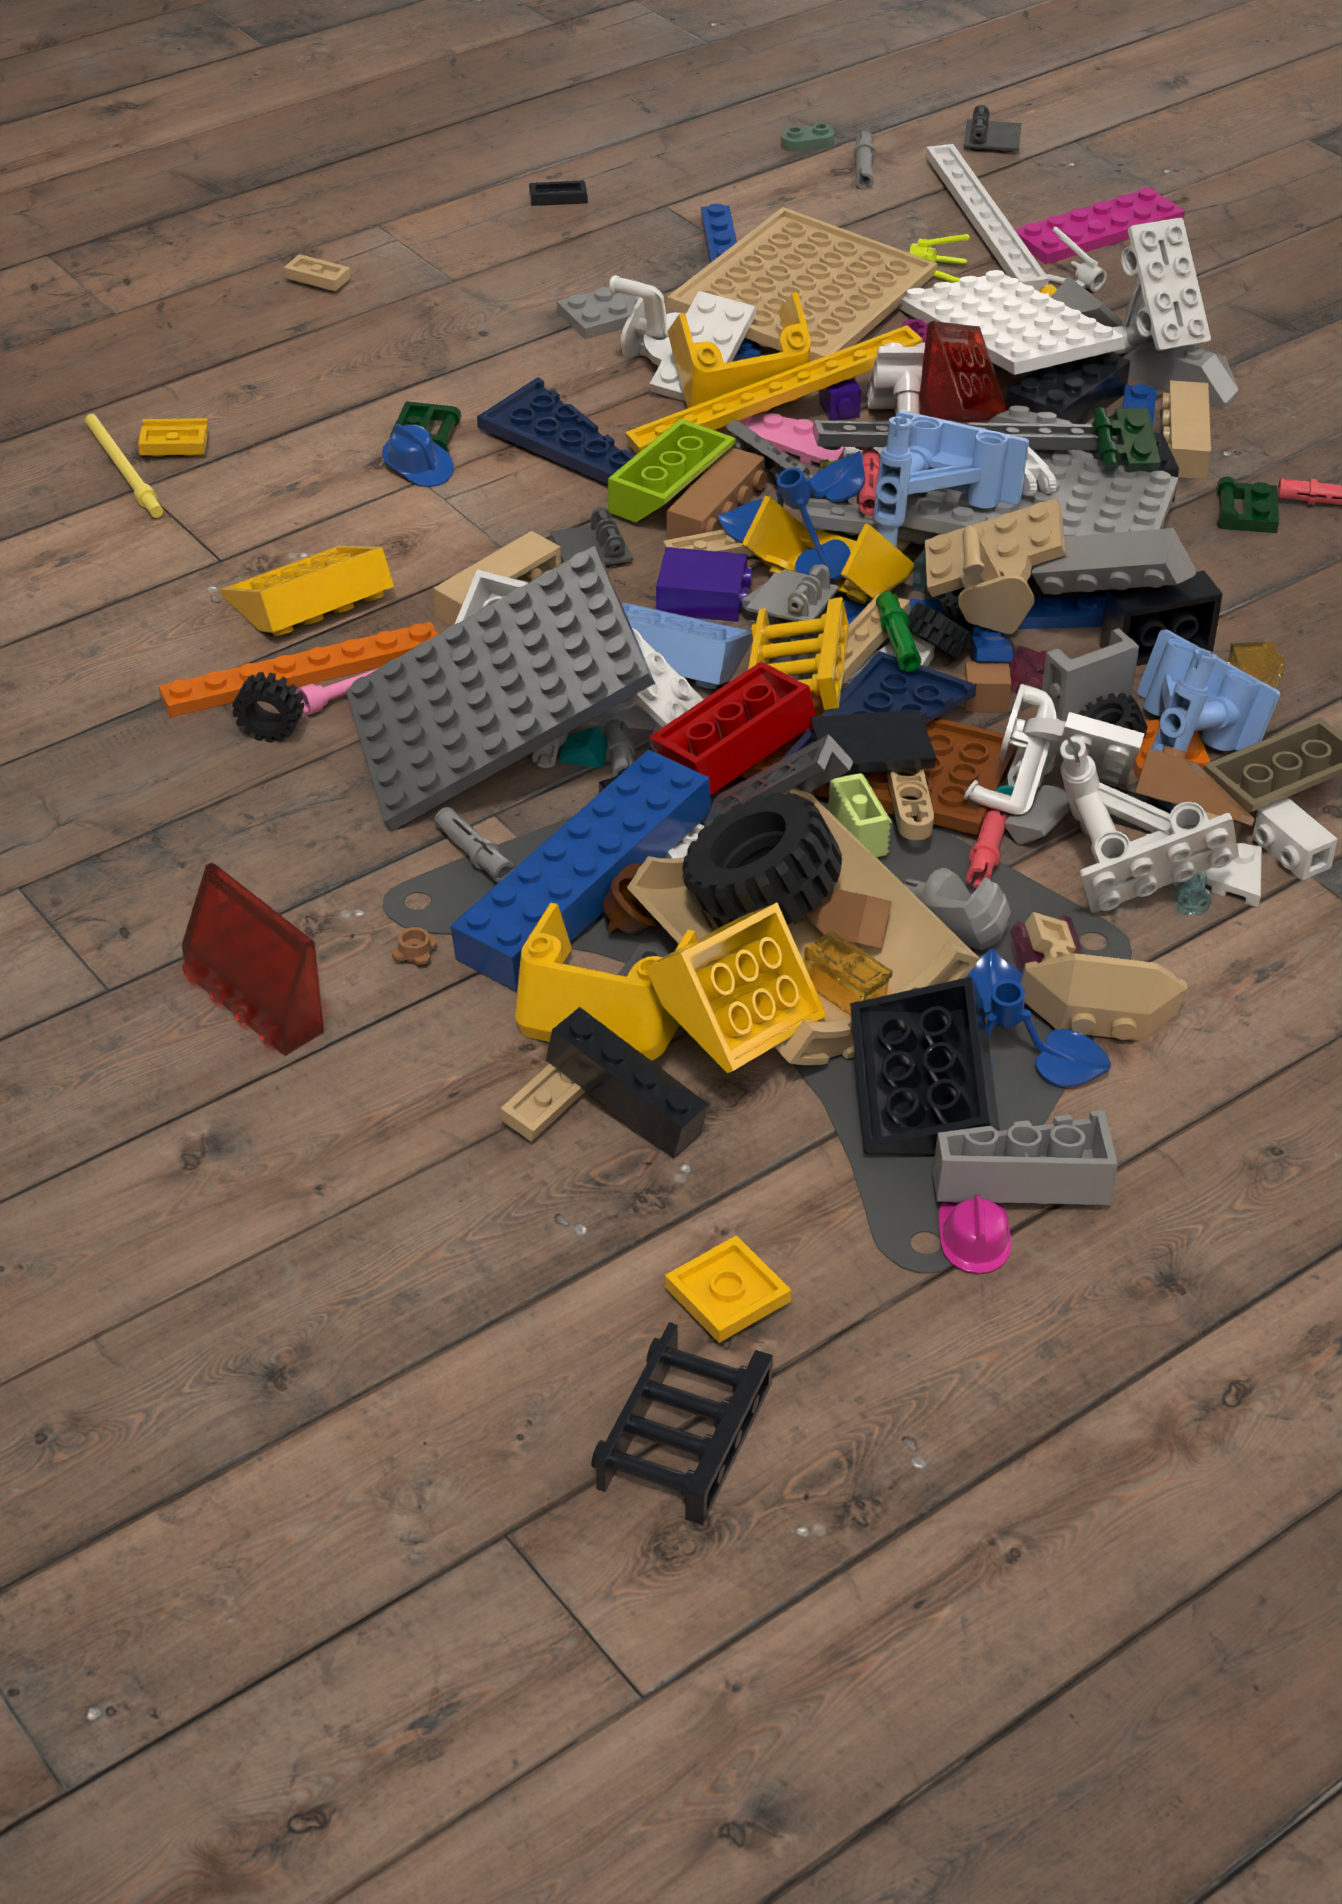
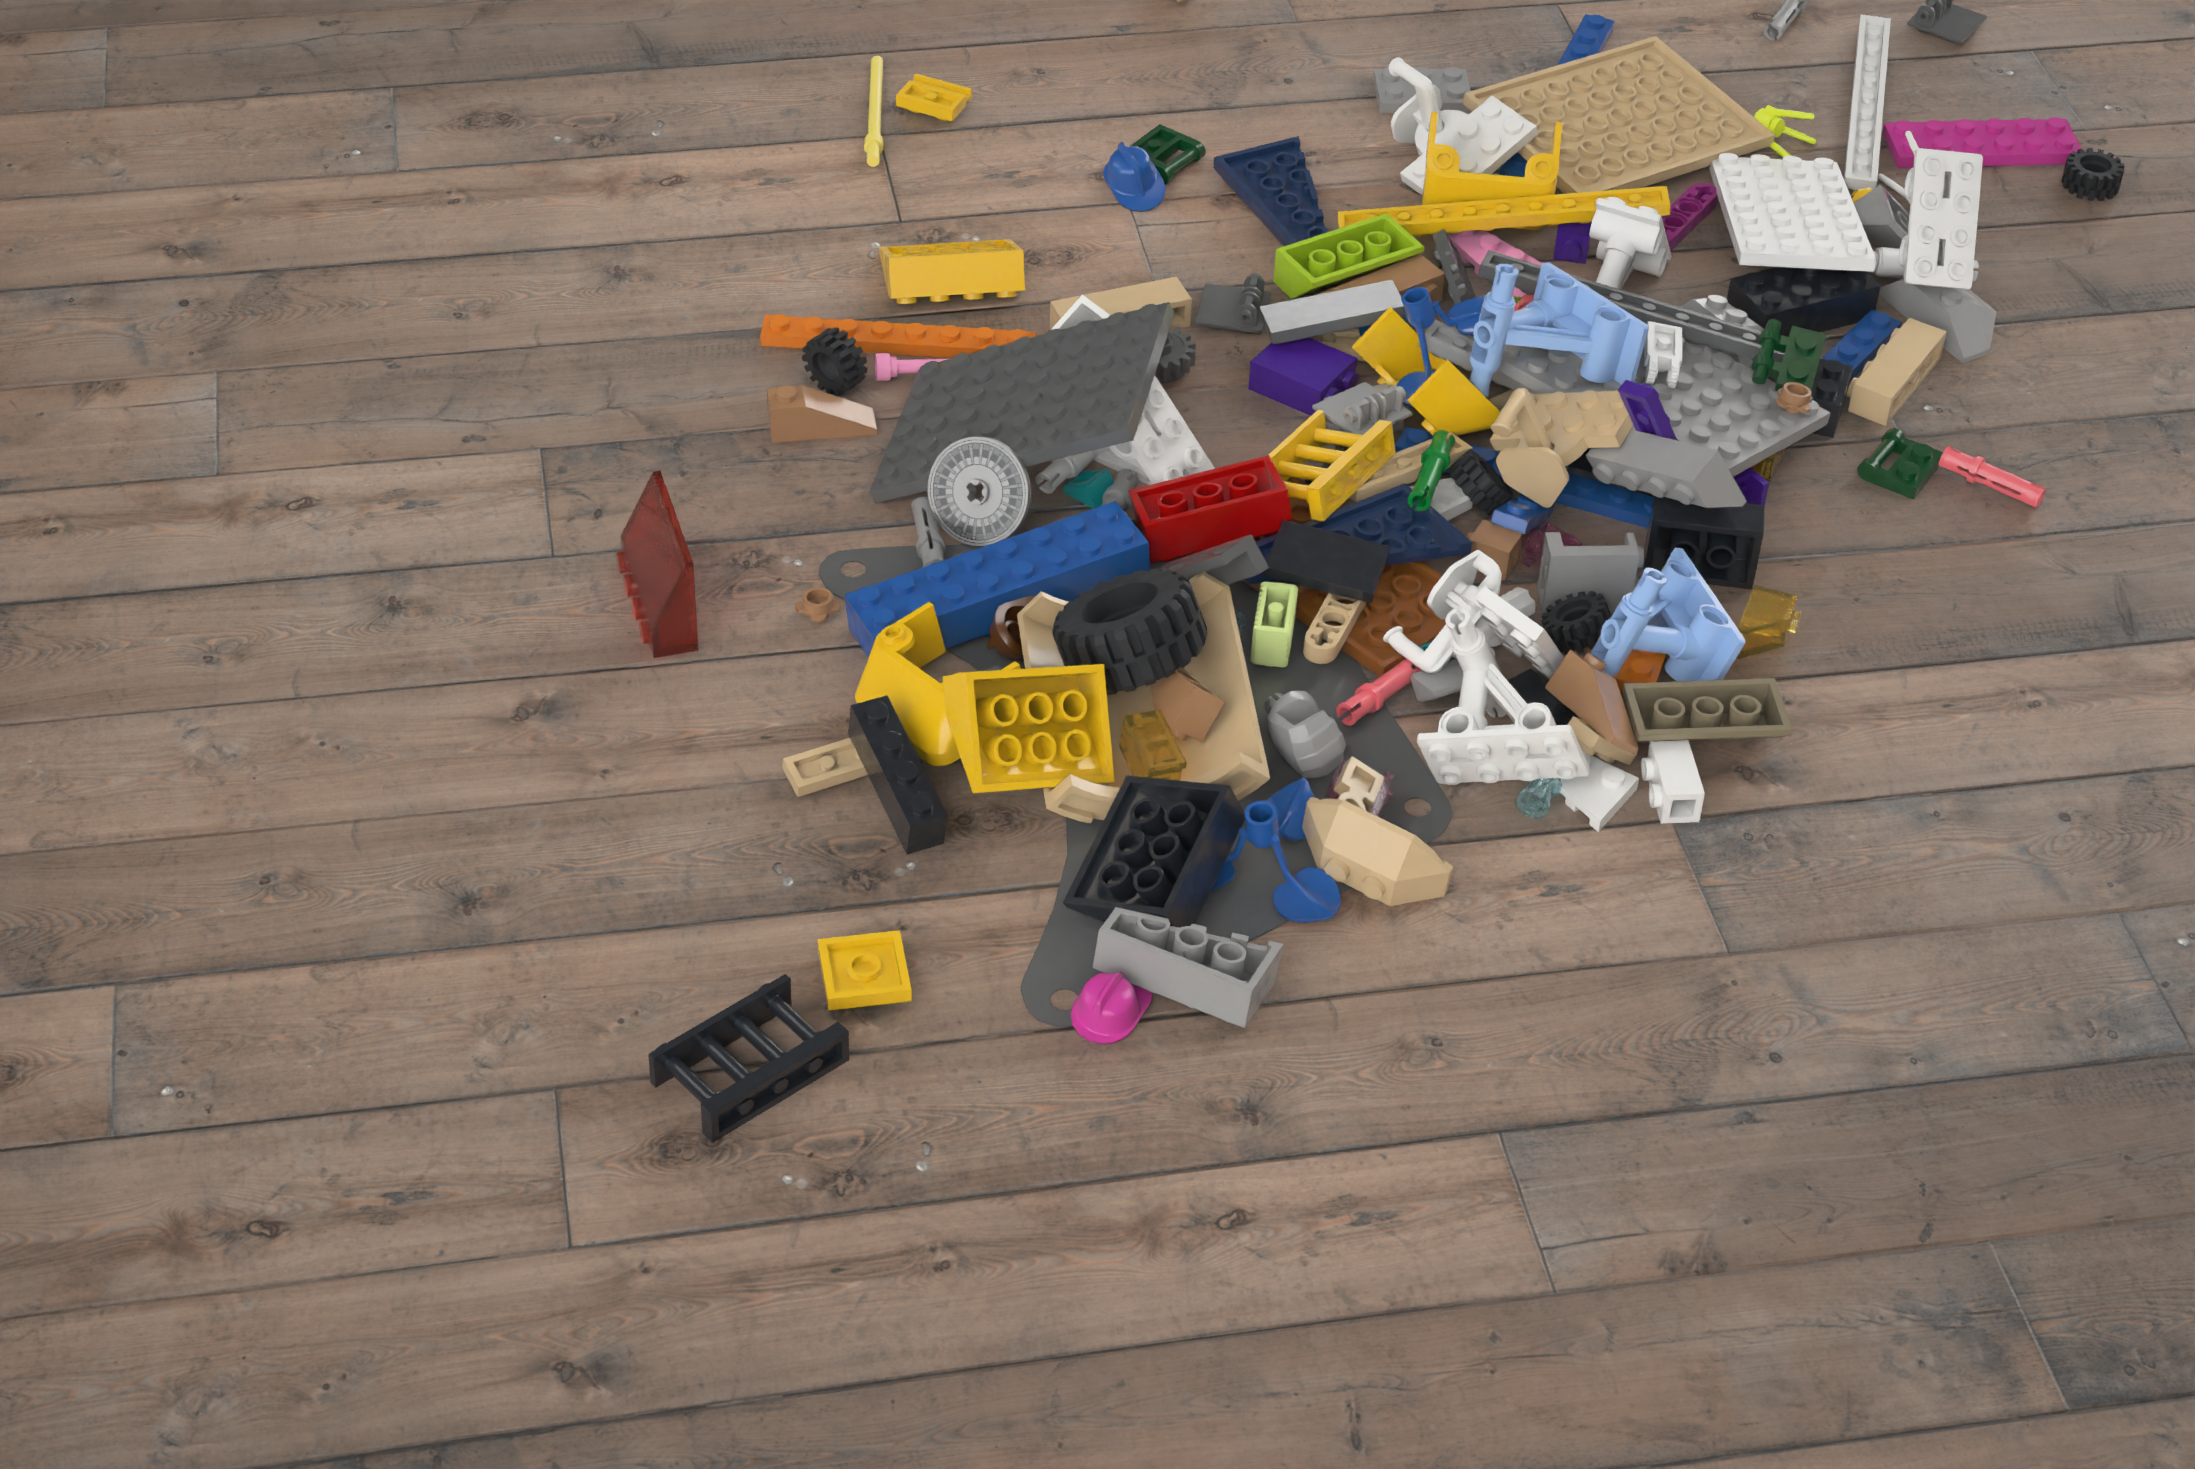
camera: 25 degrees right, 0 degrees up
light blue slope [622,603,753,689] -> none
clear red slope [919,321,1008,423] -> none
none -> medium nougat slope [767,385,877,443]
none -> piece [928,436,1031,546]
none -> tile [1259,280,1405,345]
none -> dark purple plate [1618,380,1679,441]
none -> medium nougat plate [1776,382,1813,413]
none -> black tyre [2062,148,2125,201]

